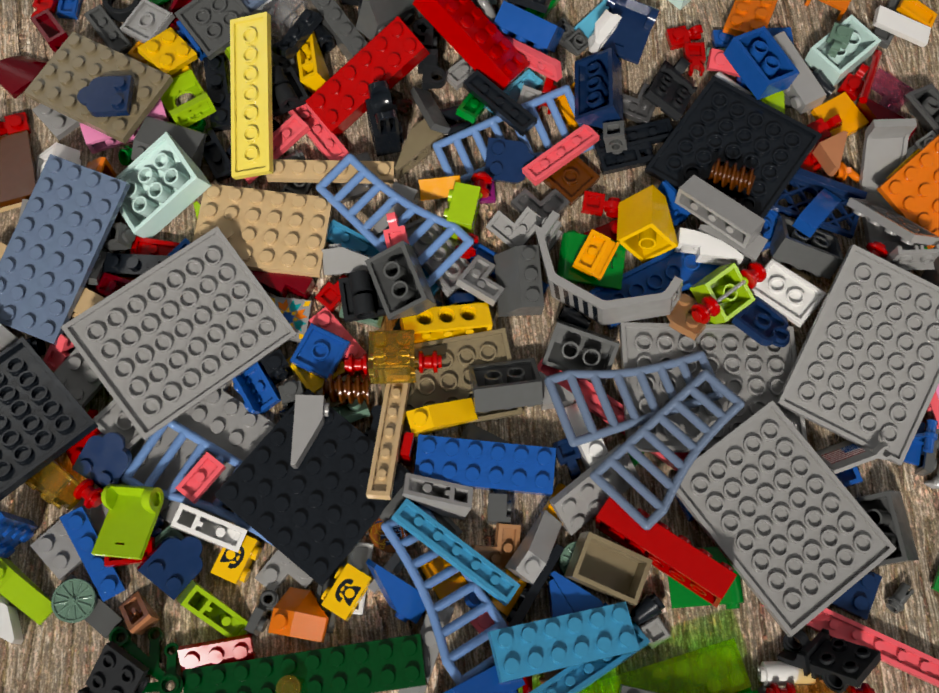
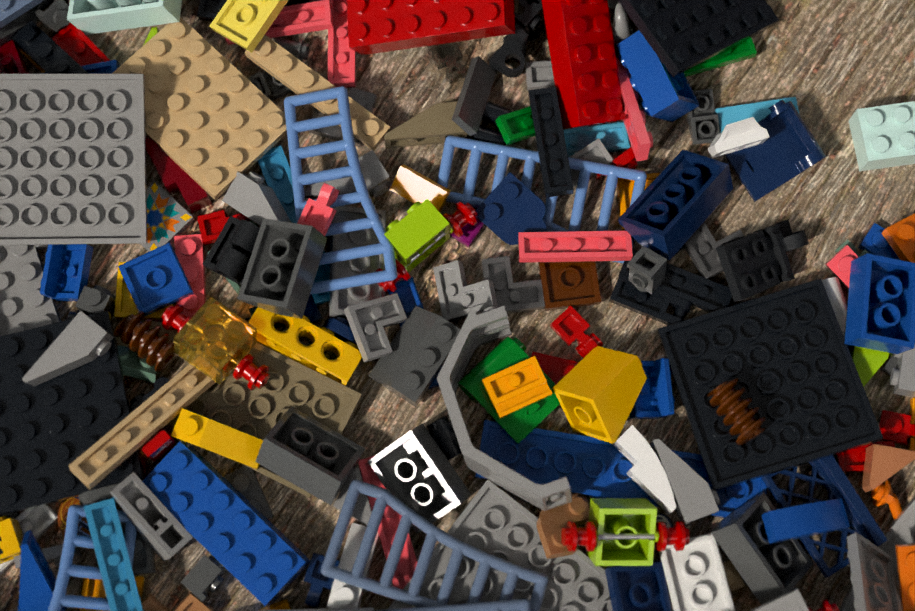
camera: 40 degrees right, 5 degrees up
black brick [260,349,294,385] -> none
black brick [365,81,404,157] -> none
red plate [665,25,703,50] -> none
light grey brick [674,175,766,249] -> none
red plate [683,42,706,76] -> none

